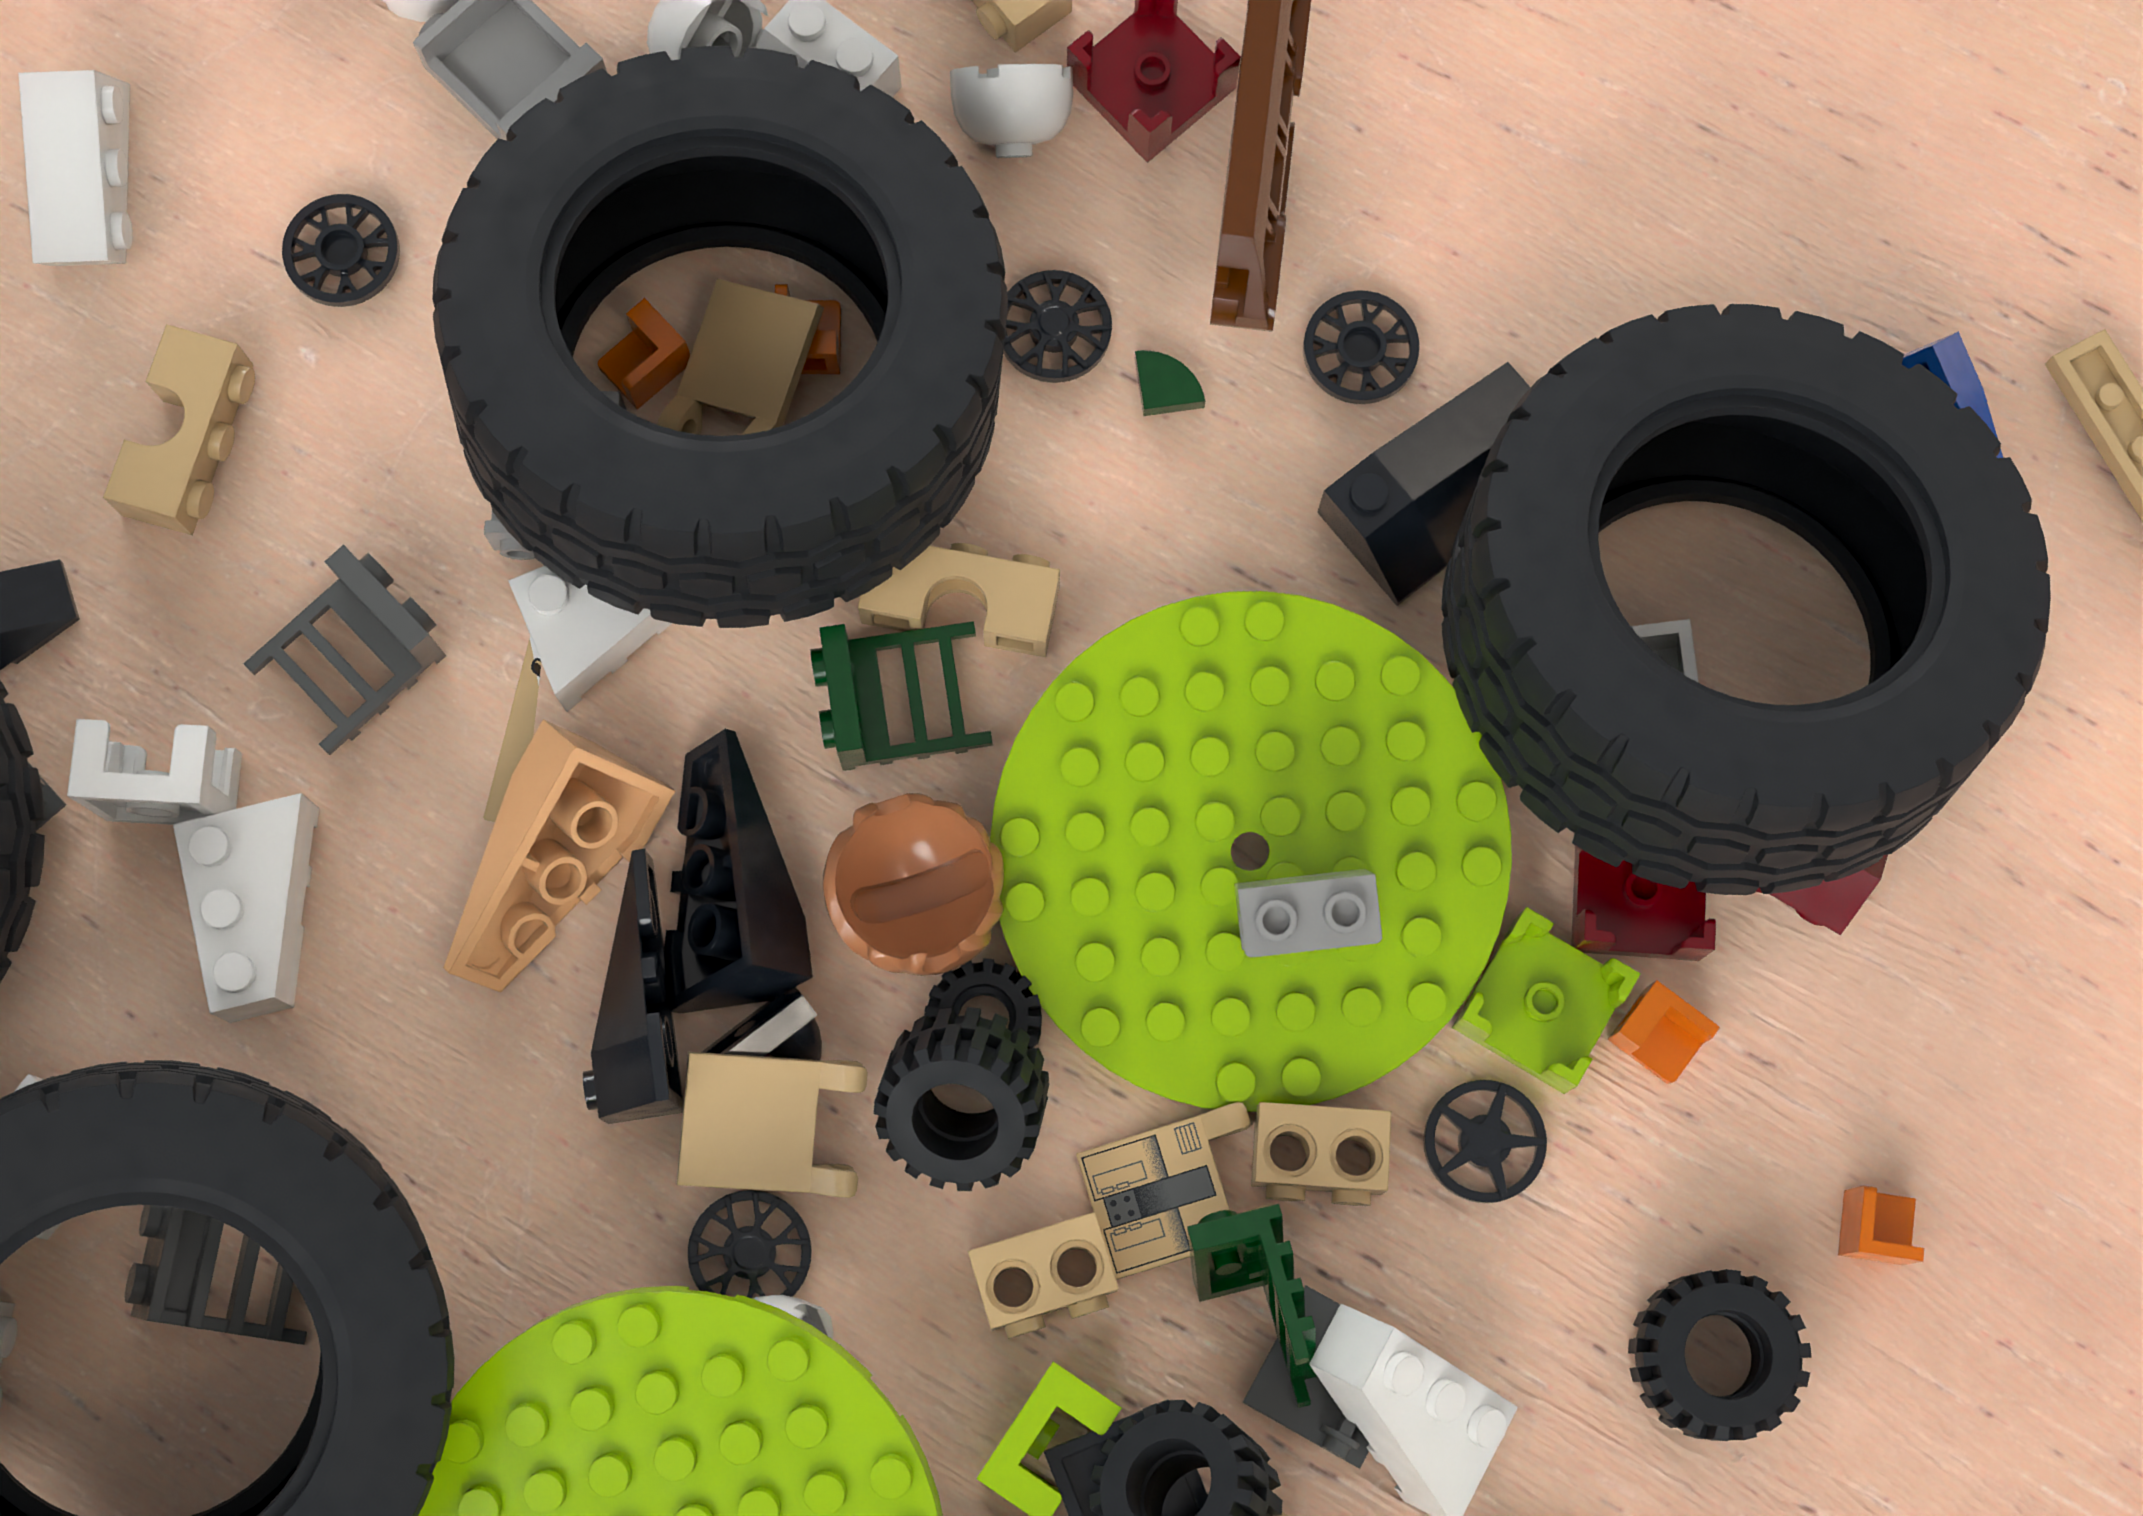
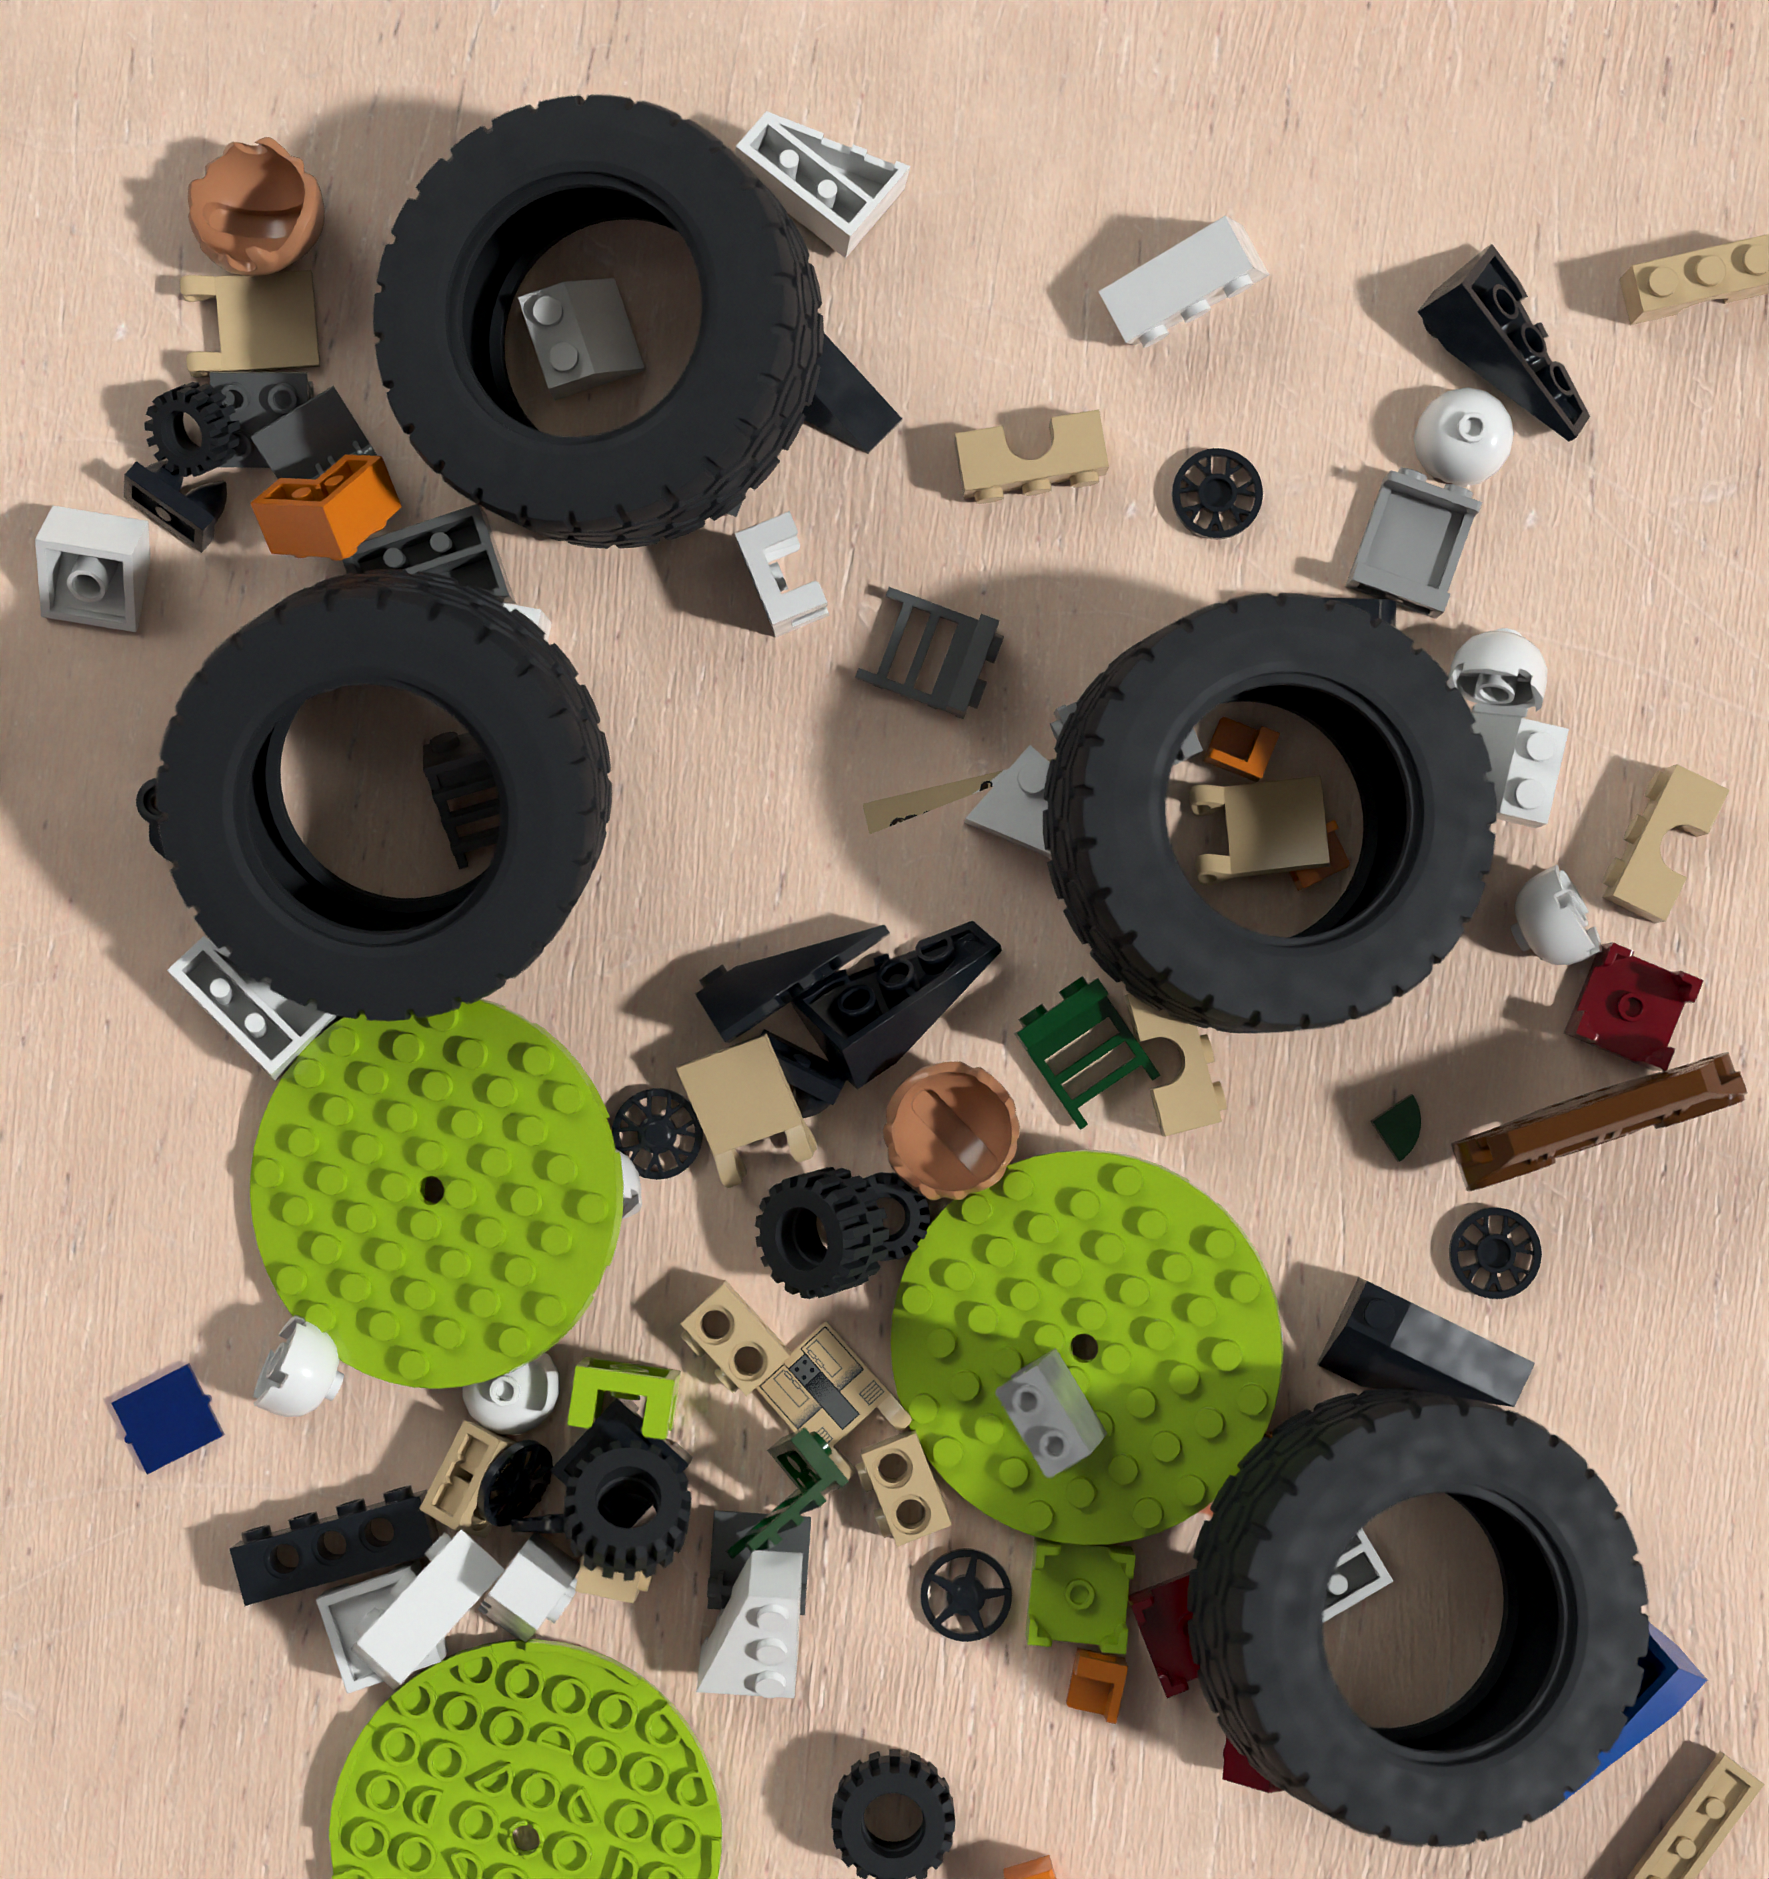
camera: 70 degrees right, 10 degrees up
white wedge [173,793,319,1023] -> none
light nougat wedge [443,719,675,993] -> none
black wheel [1003,270,1112,383] -> none

